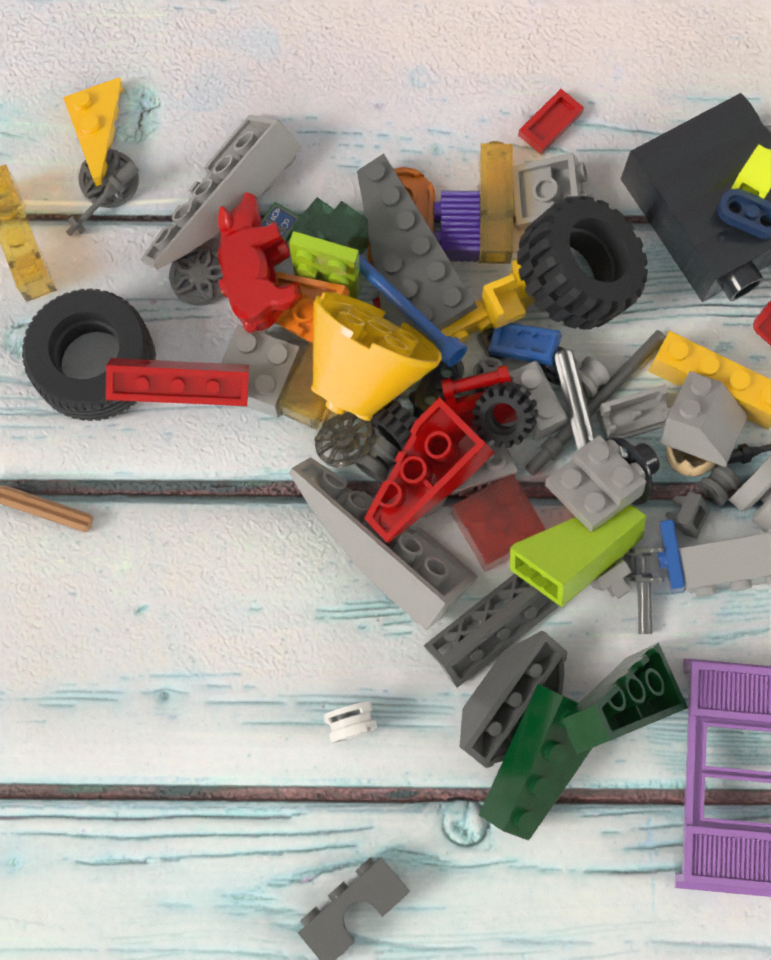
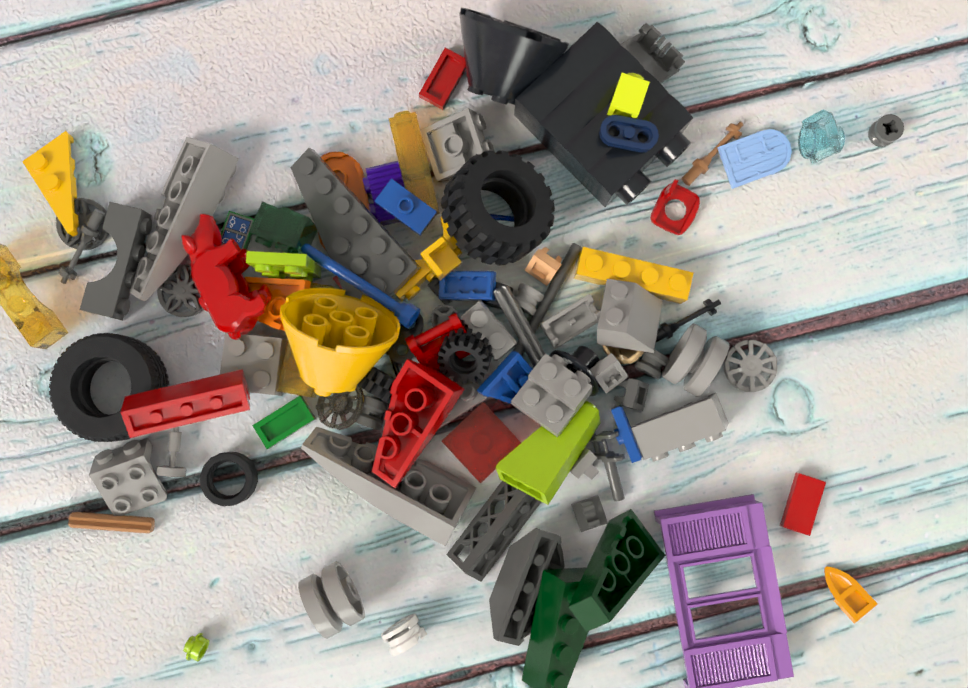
camera: 15 degrees left, 10 degrees up
none -> dark grey arch [80,202,152,321]
none -> light grey bracket [89,438,167,516]
none -> light grey wheel [156,427,186,477]
none -> lime plate [183,633,210,662]
none -> black tyre [200,452,258,506]
none -> green tile [252,396,316,449]
none -> light grey wheel [298,561,365,639]
none -> blue plate [375,179,438,236]
none -> black cone [459,7,569,105]
none -> blue wing [477,351,533,404]
none -> light nougat tile [524,247,562,286]
none -> dark grey tile [571,495,608,532]
none -> light grey bracket [590,353,629,394]

